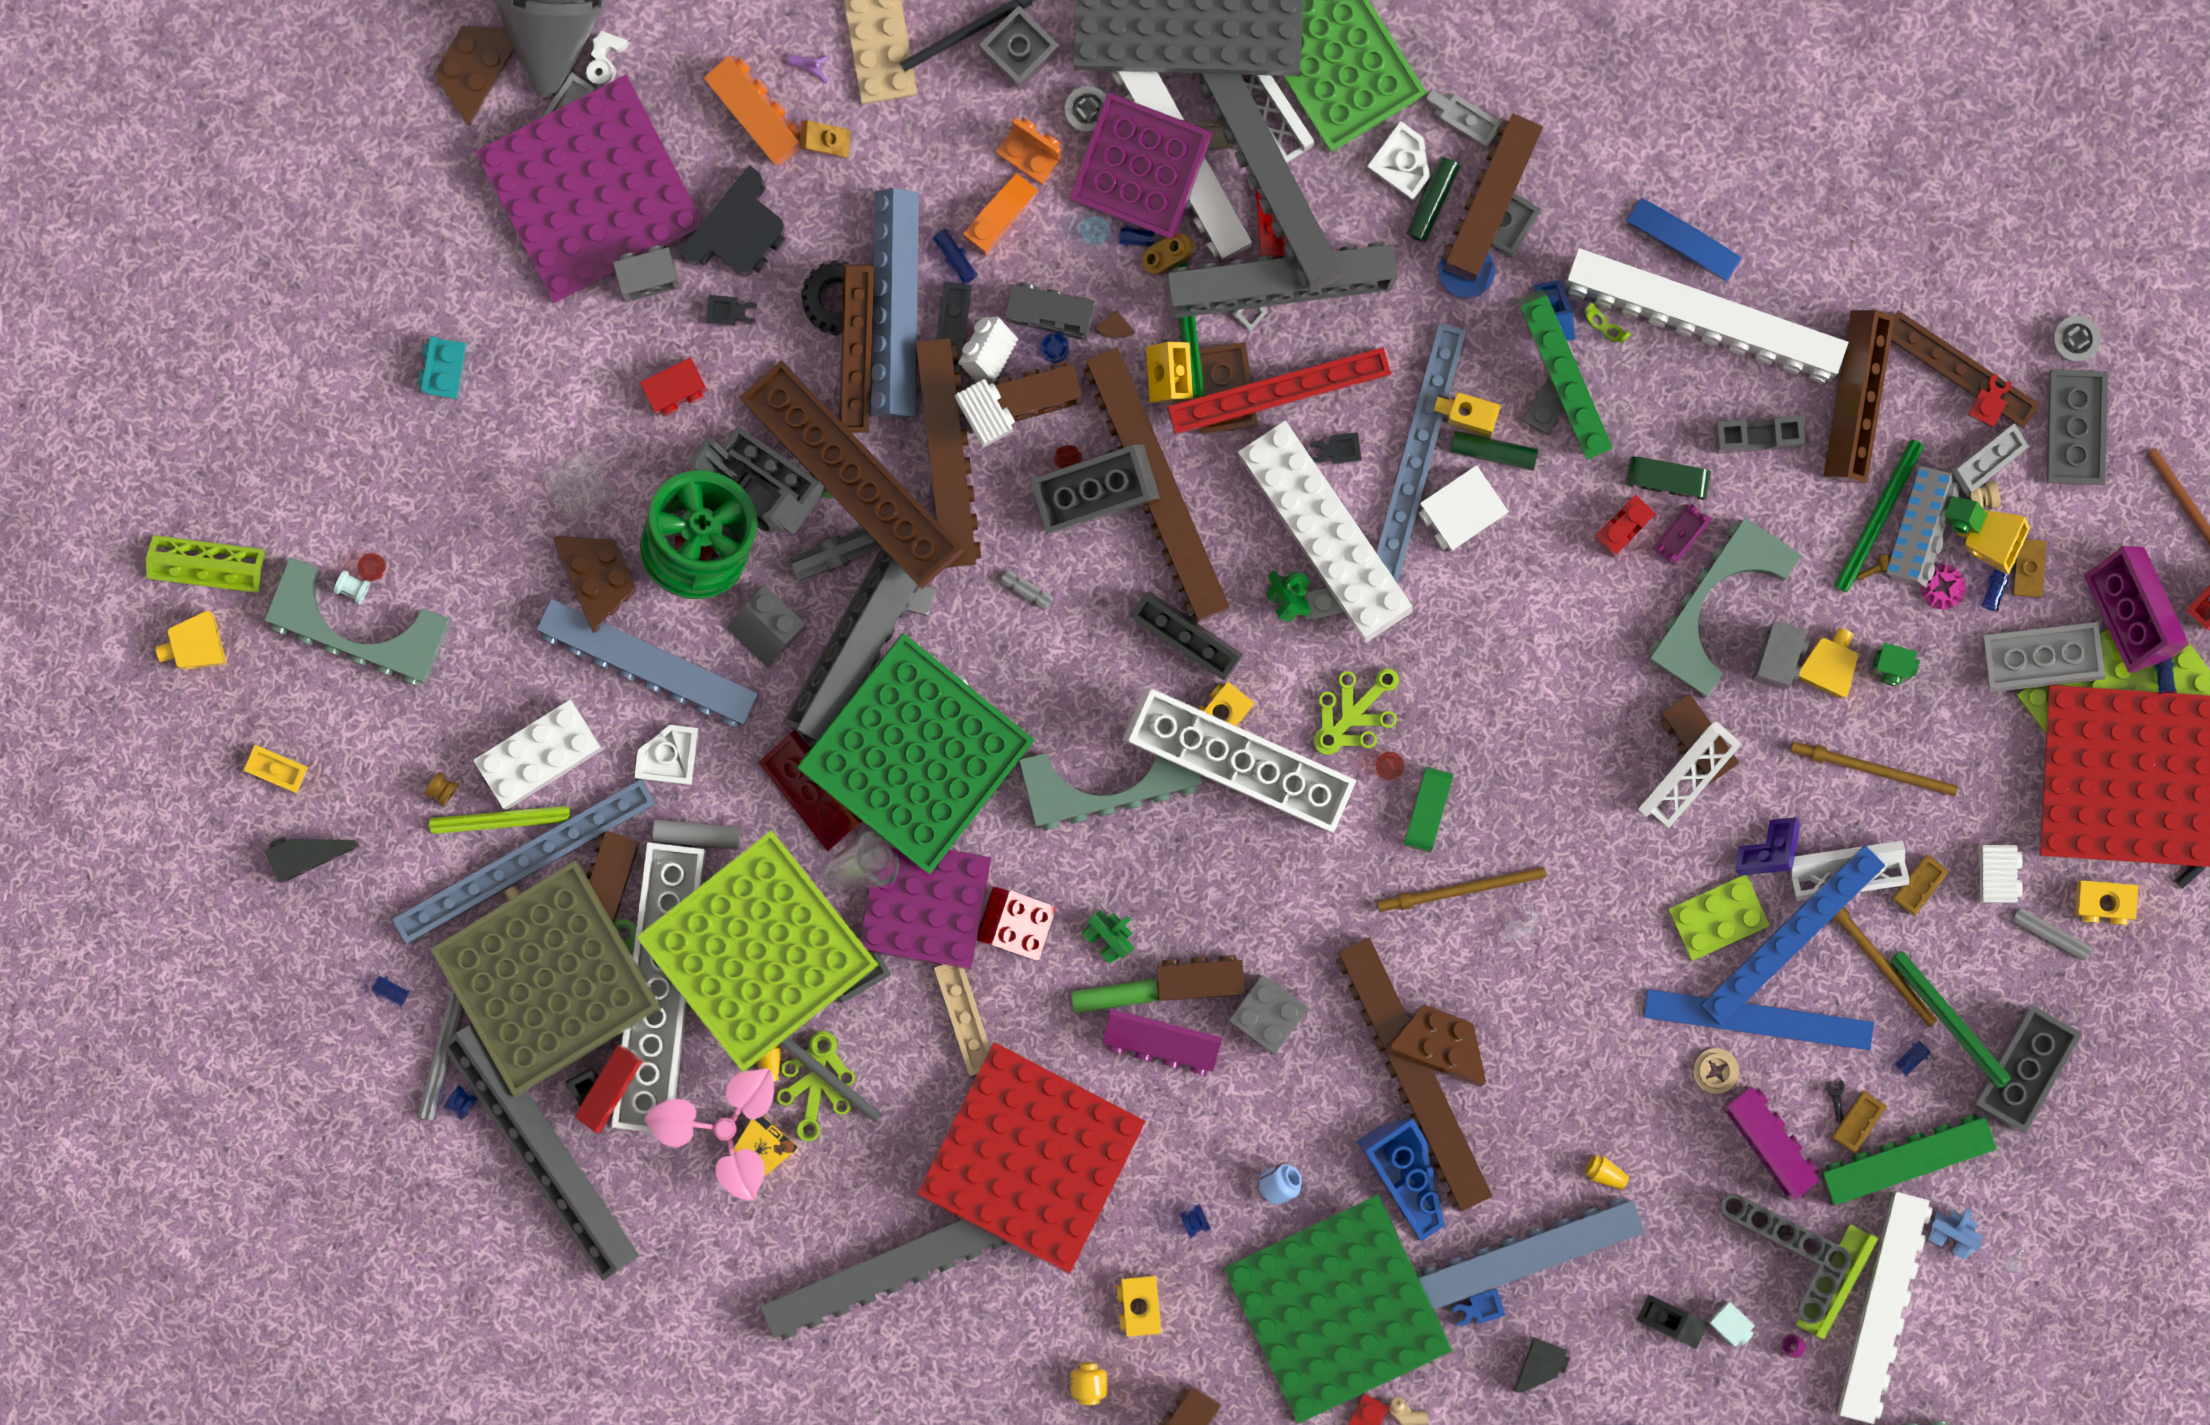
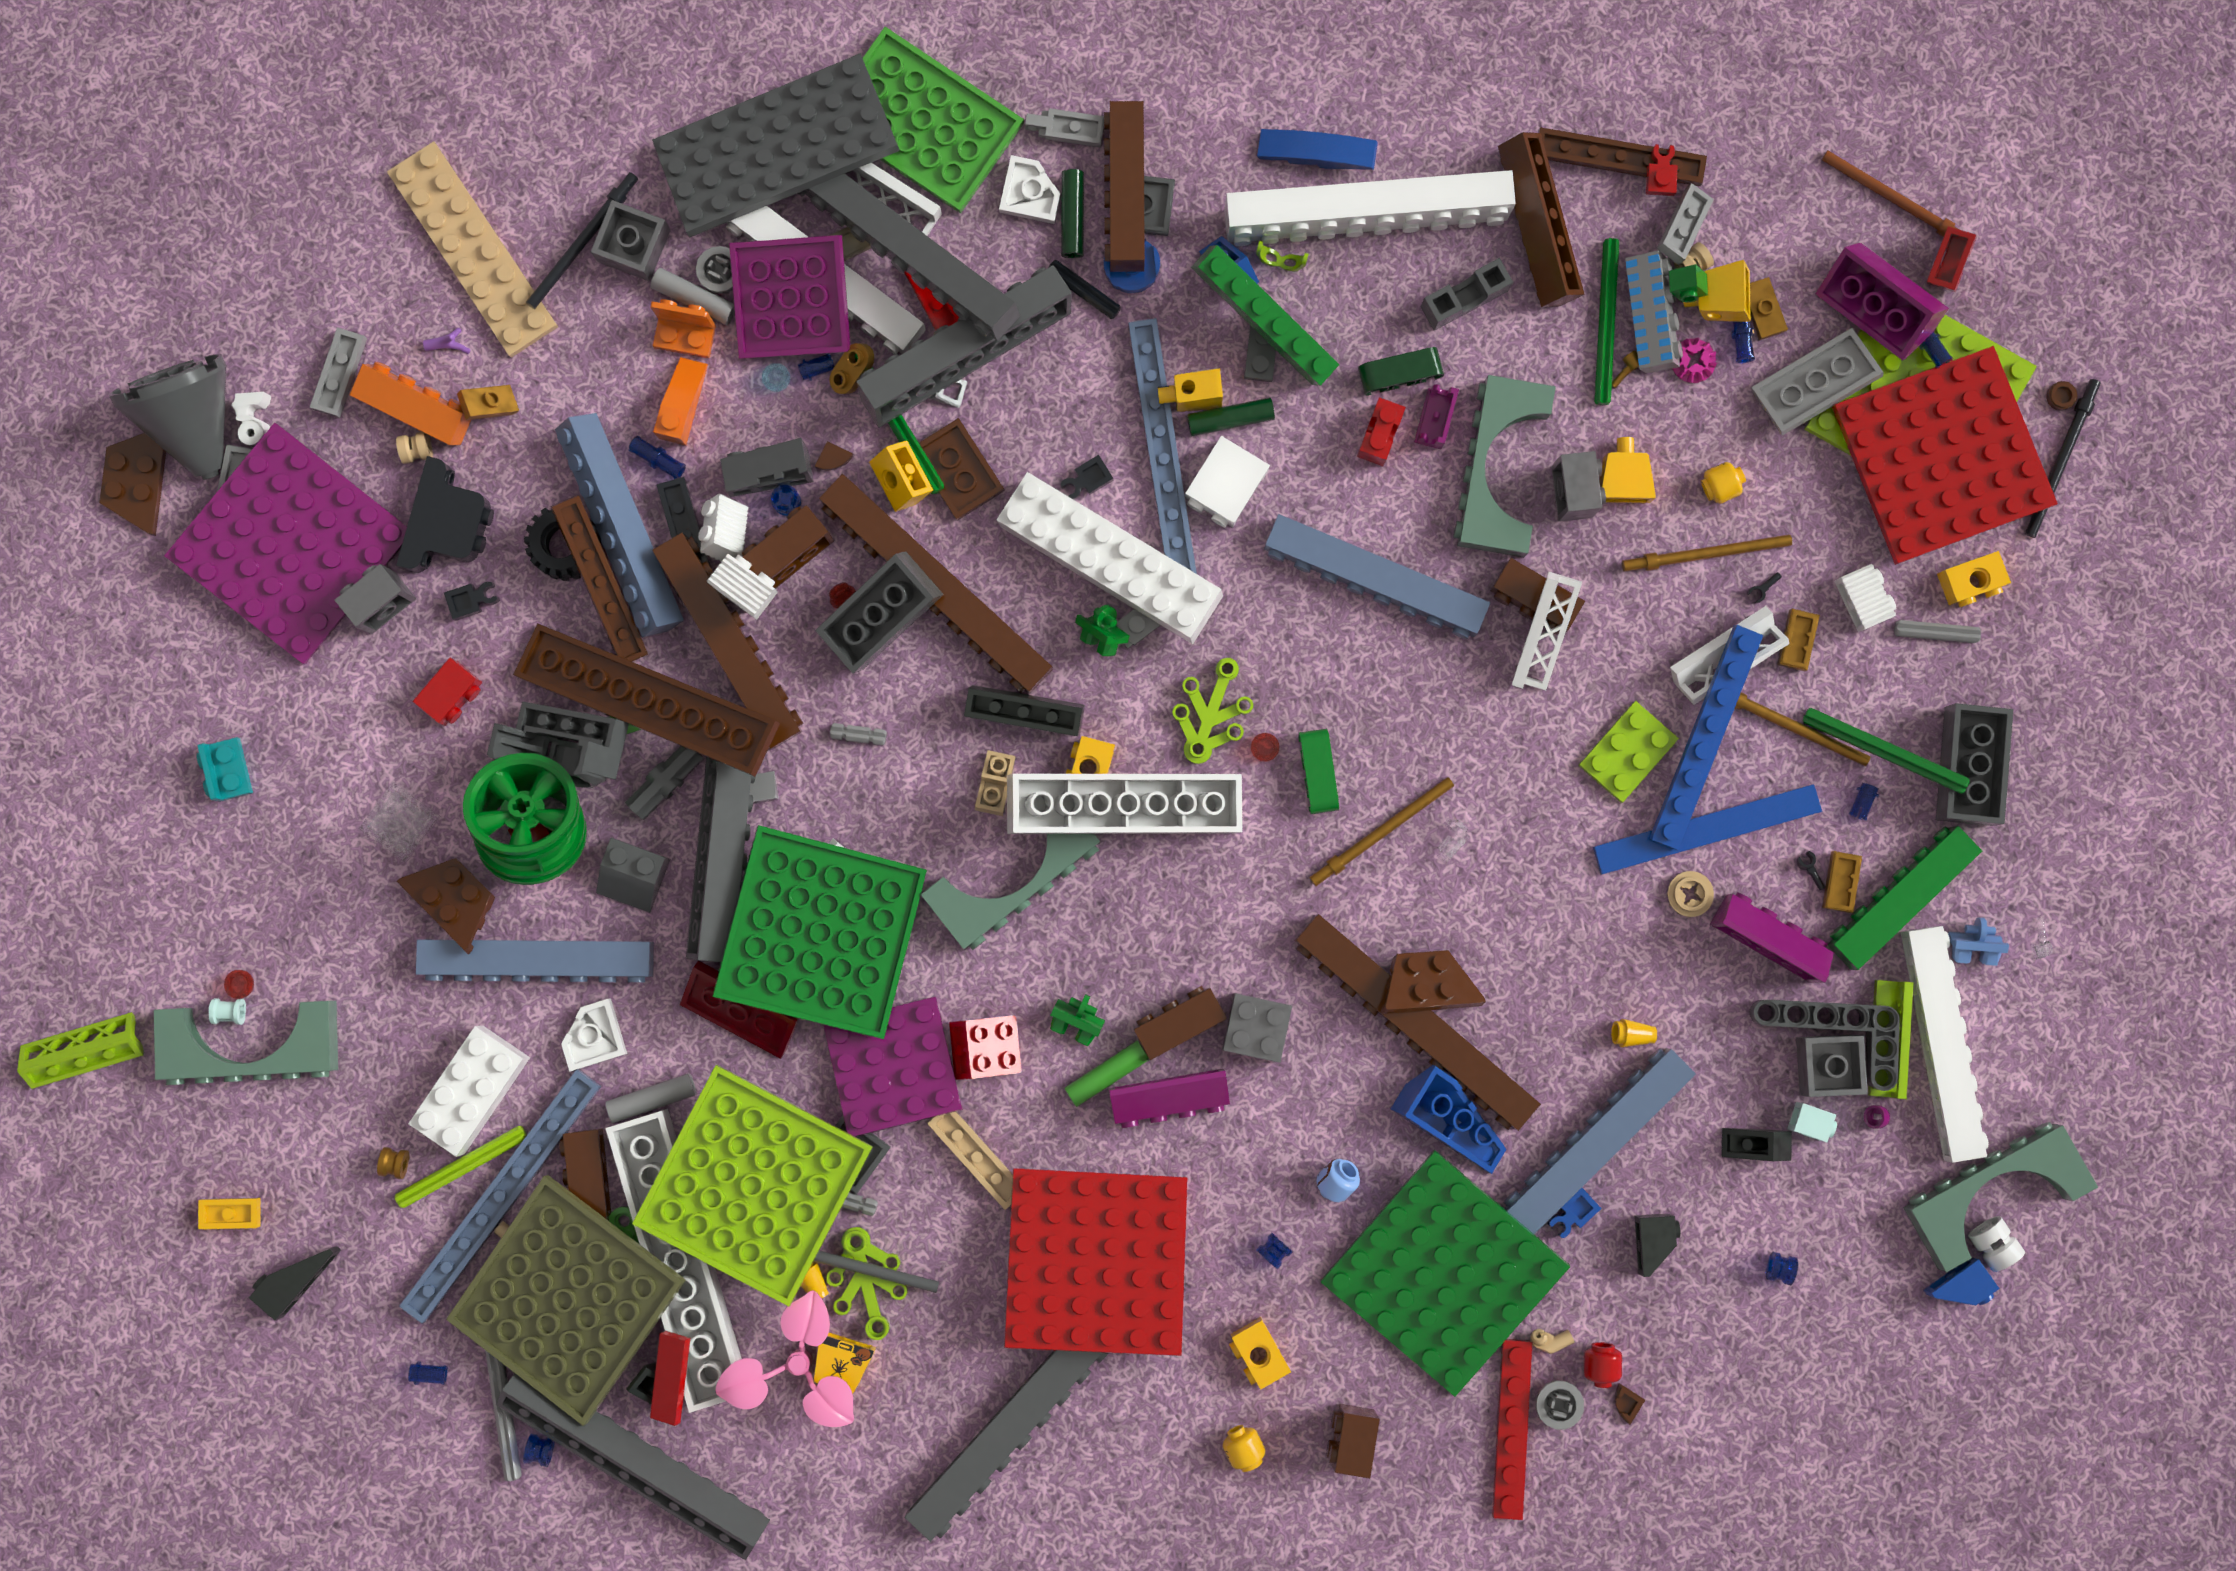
camera: 25 degrees left, 0 degrees up
yellow torso [155,610,227,670] -> none
clear cone [820,830,899,891] -> none
red plate [1167,347,1391,435] -> none
dark purple plate [1735,817,1800,876] -> none
green brick [1870,642,1920,687] -> none
dark grey plate [2047,369,2108,485] -> none
light grey piece [2053,316,2100,362] -> none
none -> light grey plate [310,327,367,418]
none -> tan wheel [396,432,433,464]
none -> light grey piece [651,268,735,325]
none -> light grey axle [842,1192,878,1216]
none -> tan slope [975,750,1016,816]
none -> black axle [1048,260,1121,319]
none -> sand blue brick [1264,514,1491,639]
none -> yellow head [1701,462,1746,504]
none -> black hand [1747,572,1782,603]
none -> flat silver brick [1796,1035,1868,1097]

